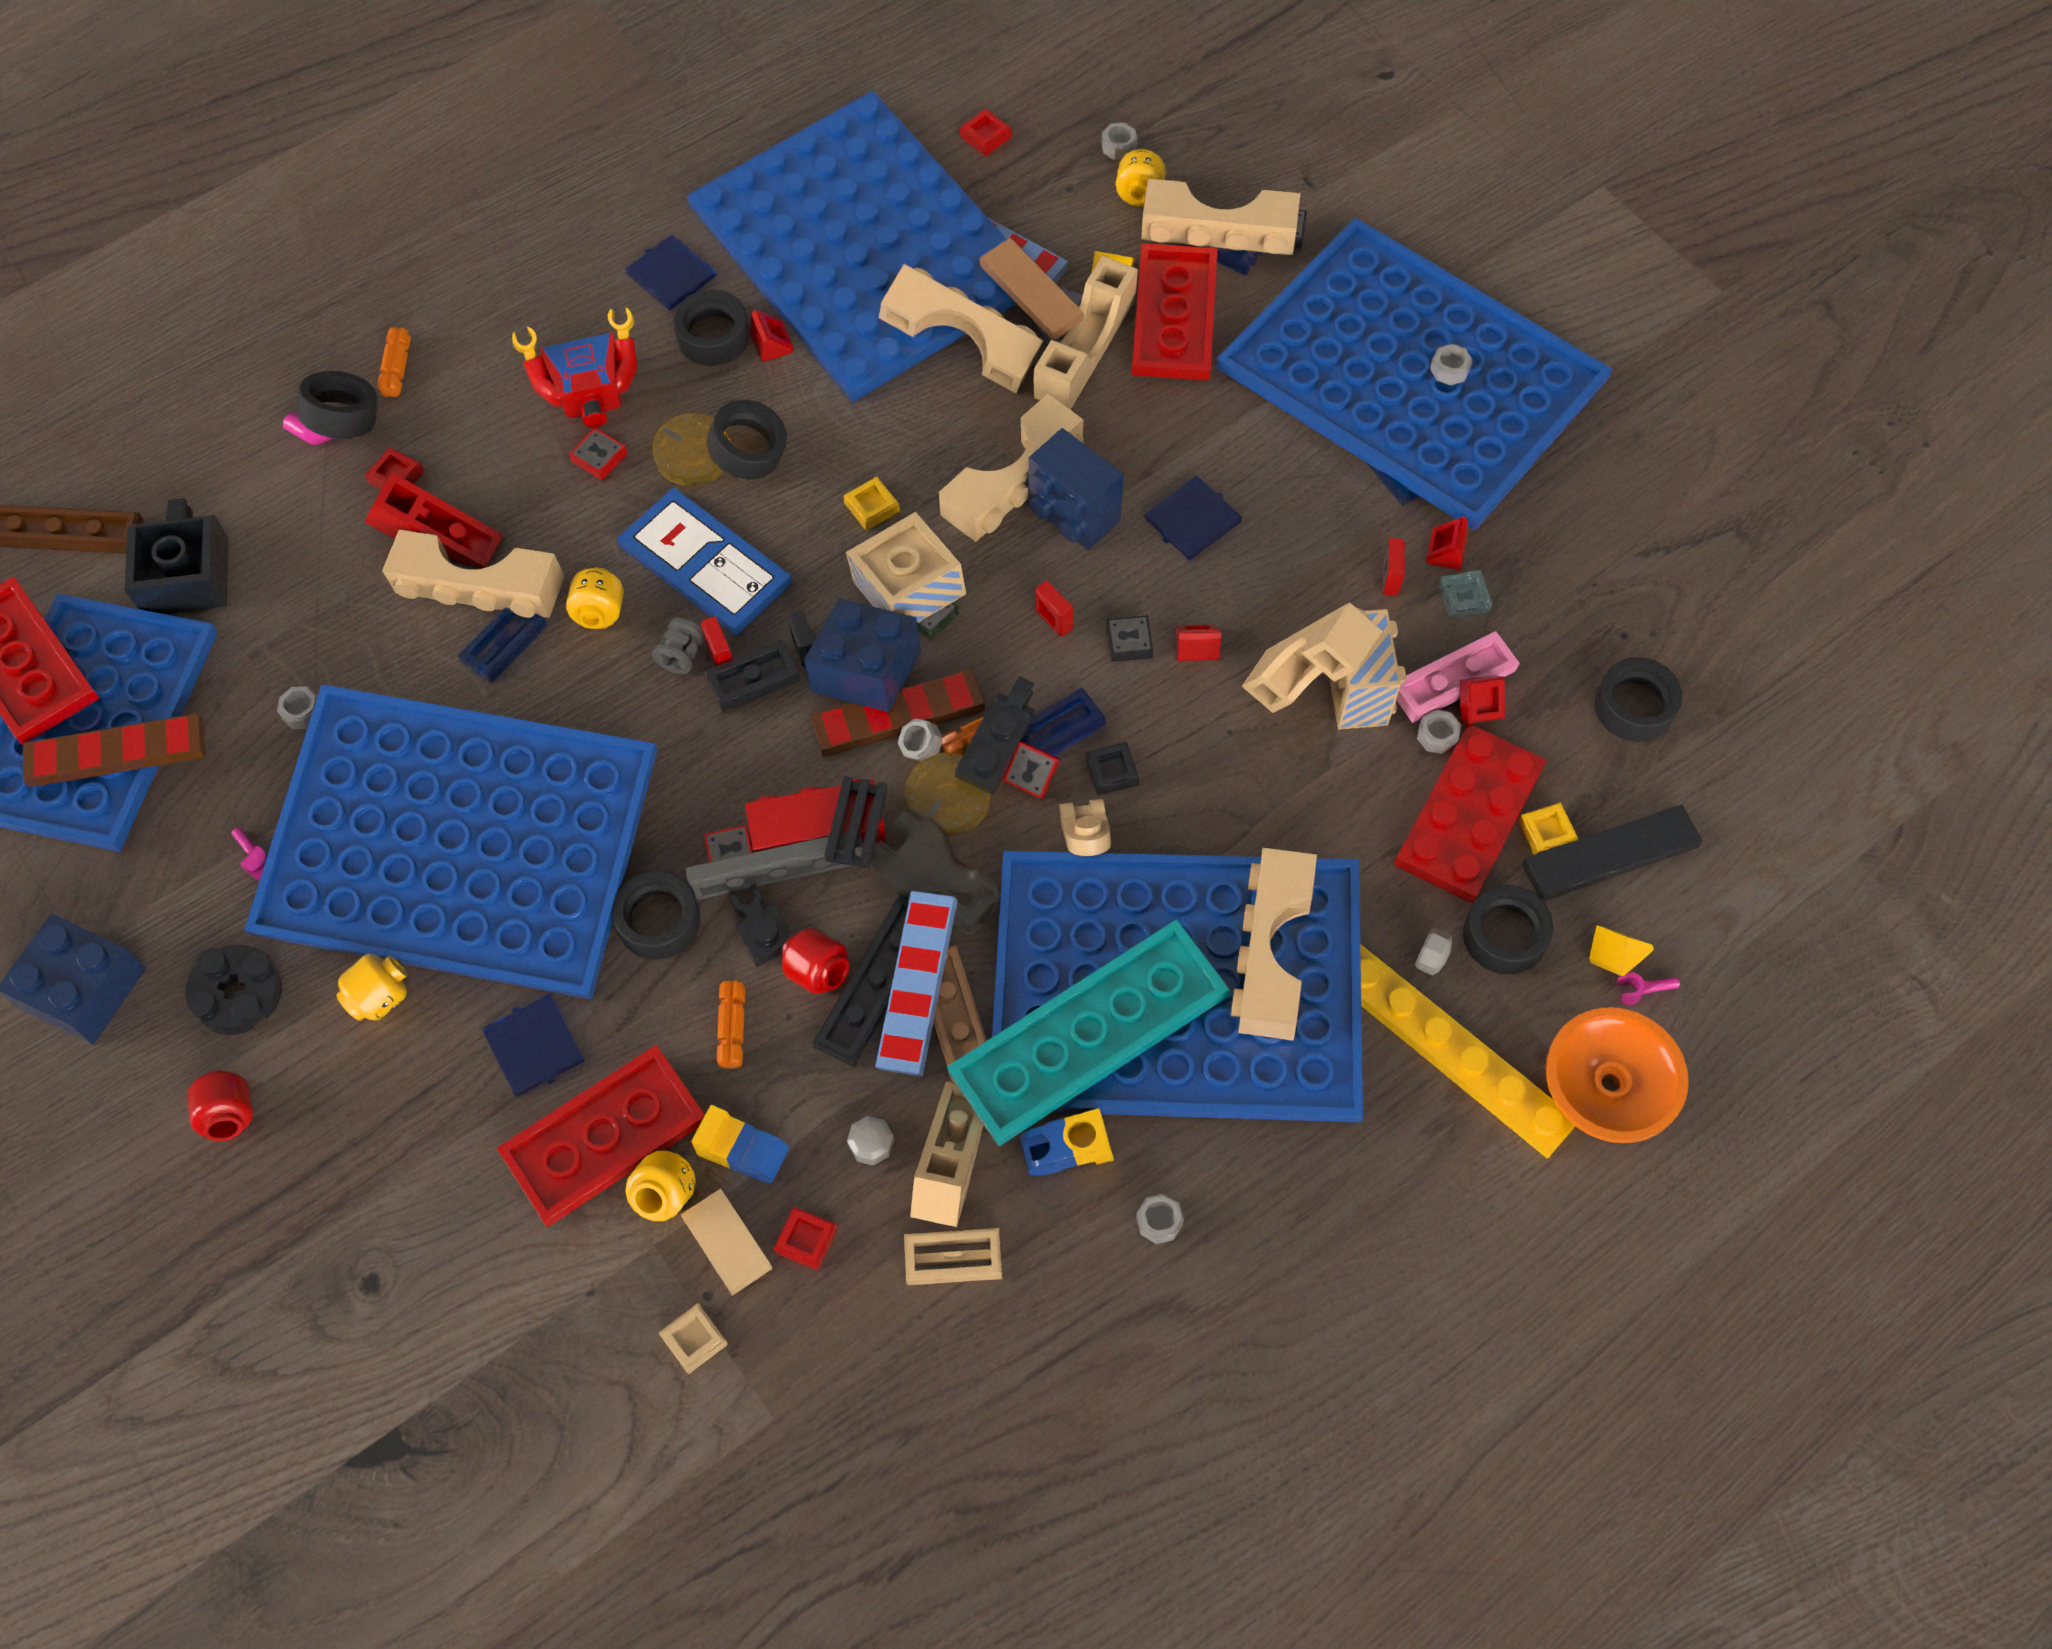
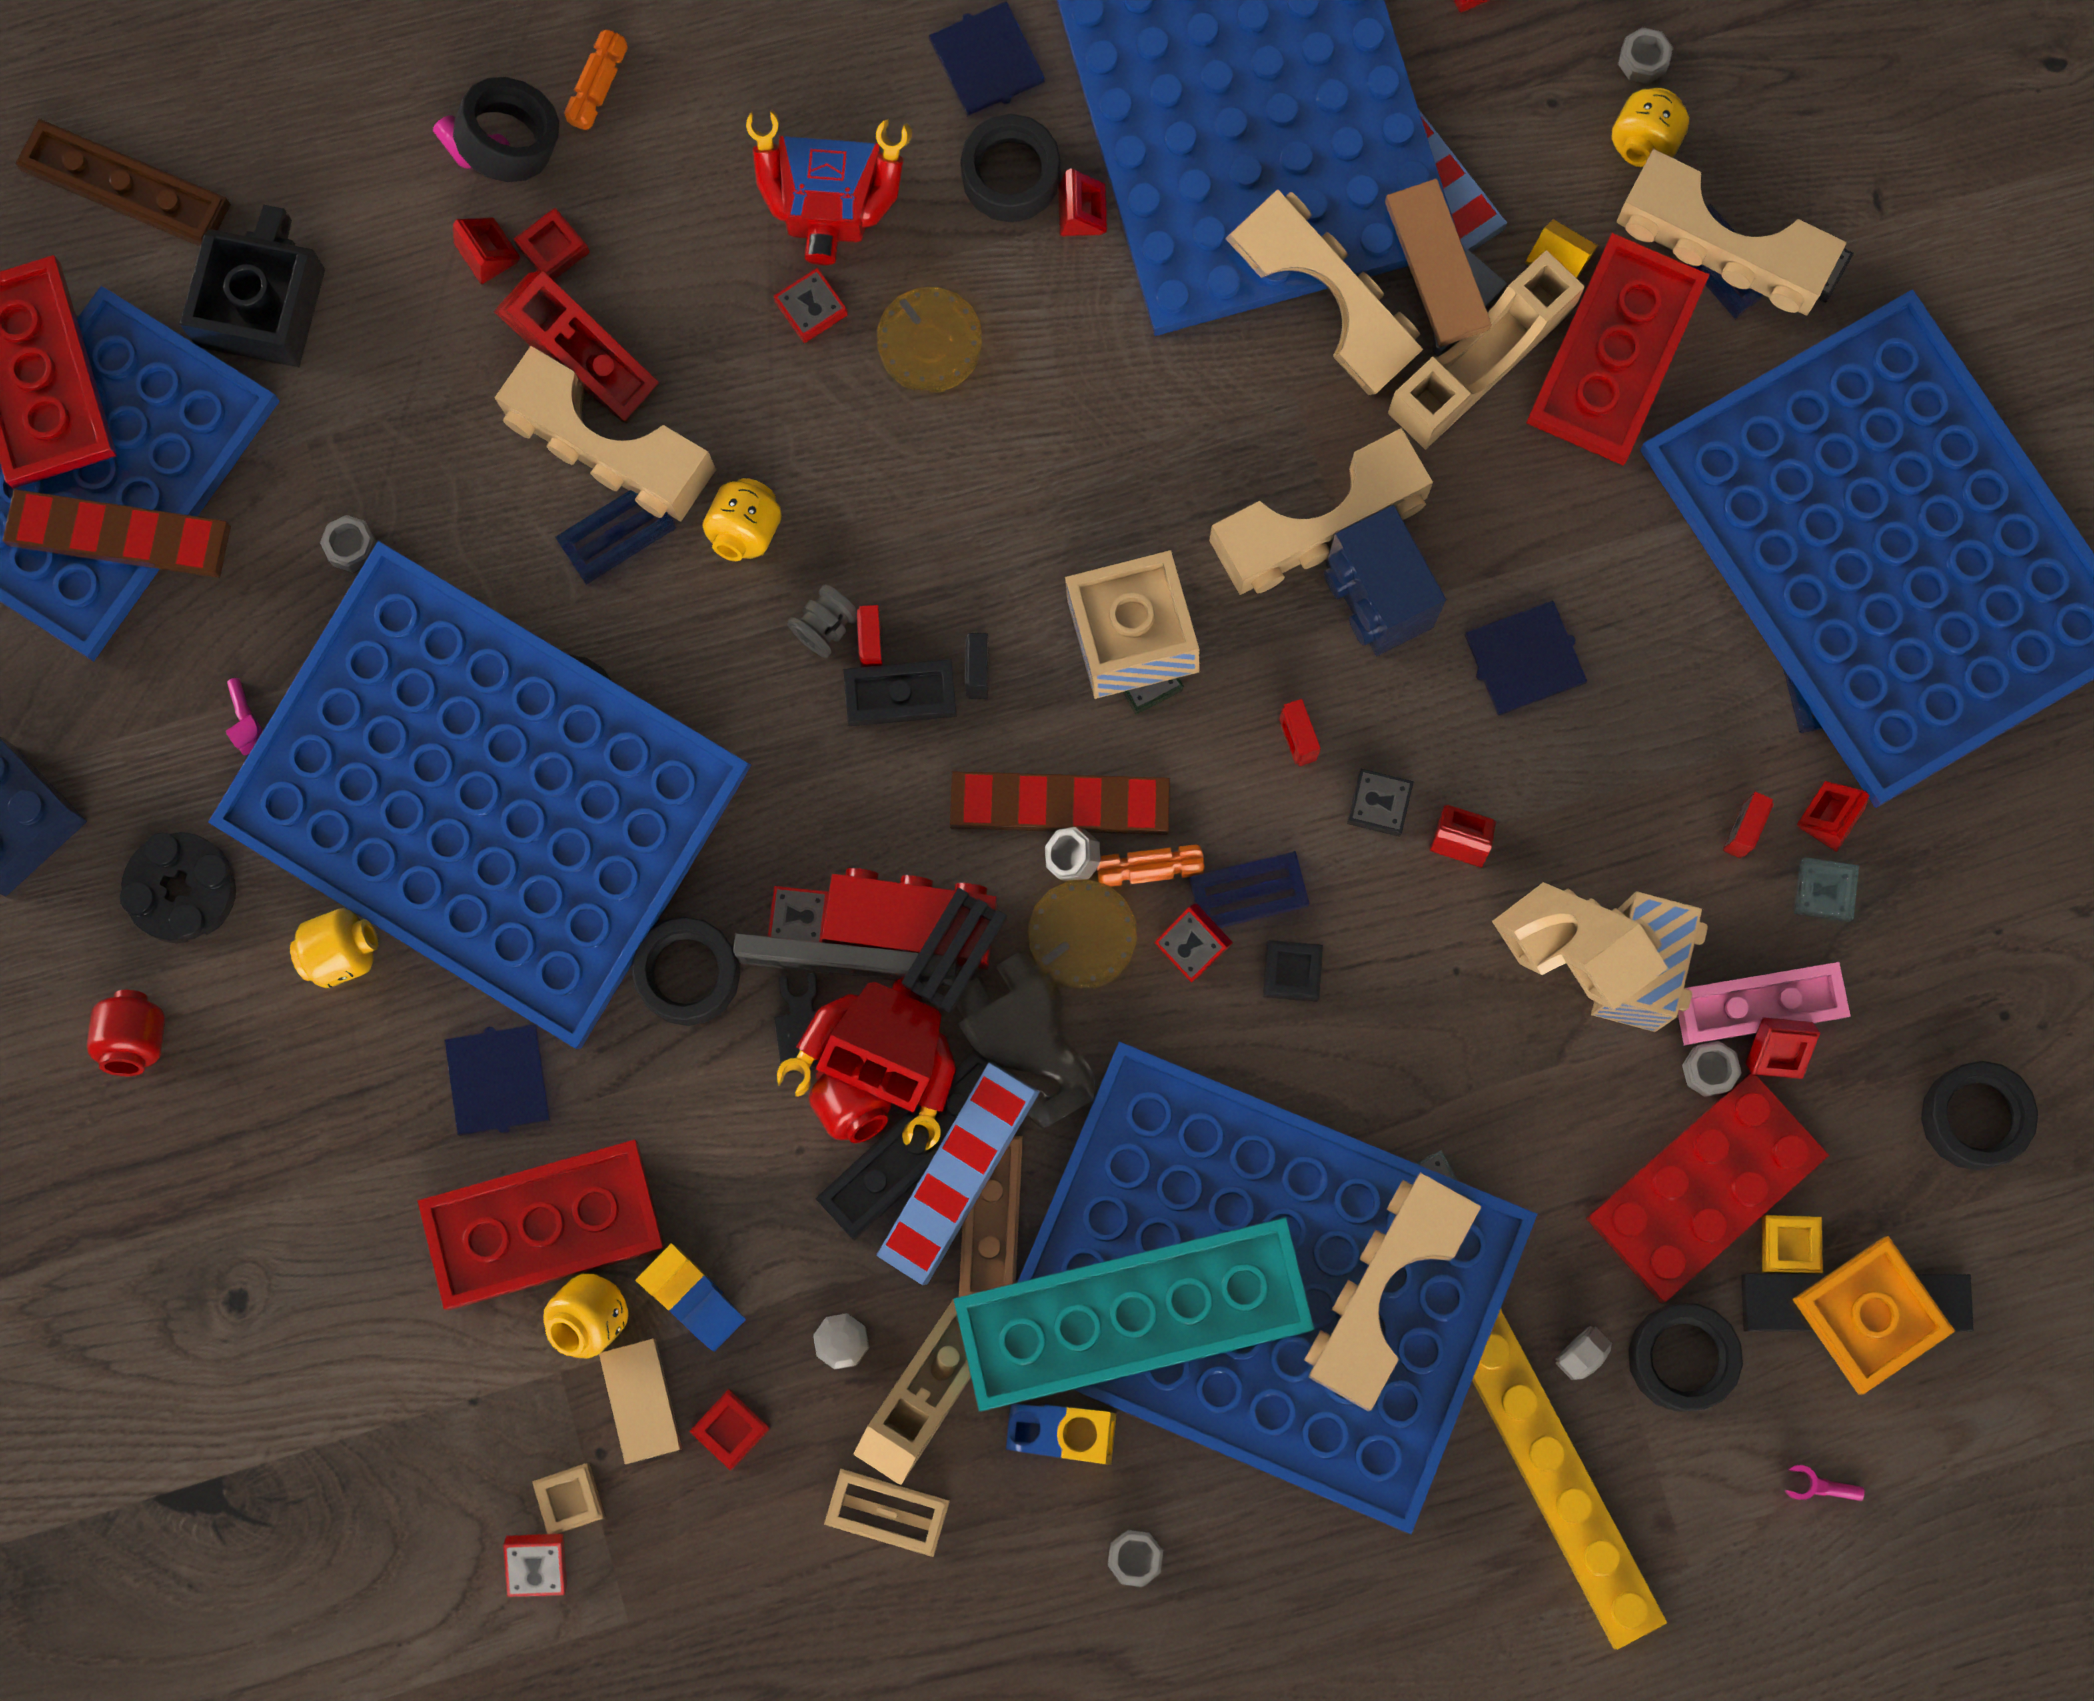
camera: 20 degrees right, 15 degrees up
tile [616,487,792,636] -> none
black tyre [707,399,787,480] -> none
orange axle [717,980,745,1069] -> none
dark blue brick [804,598,921,713] -> none
yellow tile [843,477,900,531] -> none
black hinge [955,676,1034,795] -> none
tan plate [1059,799,1111,856] -> none
light grey tile [1430,344,1472,385] -> none
orange dish [1546,1007,1689,1143] -> none
yellow slope [1589,925,1654,976] -> none
none -> red slope [453,217,520,285]
none -> tile [503,1534,567,1597]
none -> red torso [777,978,956,1151]
none -> light orange tile [1792,1236,1955,1395]

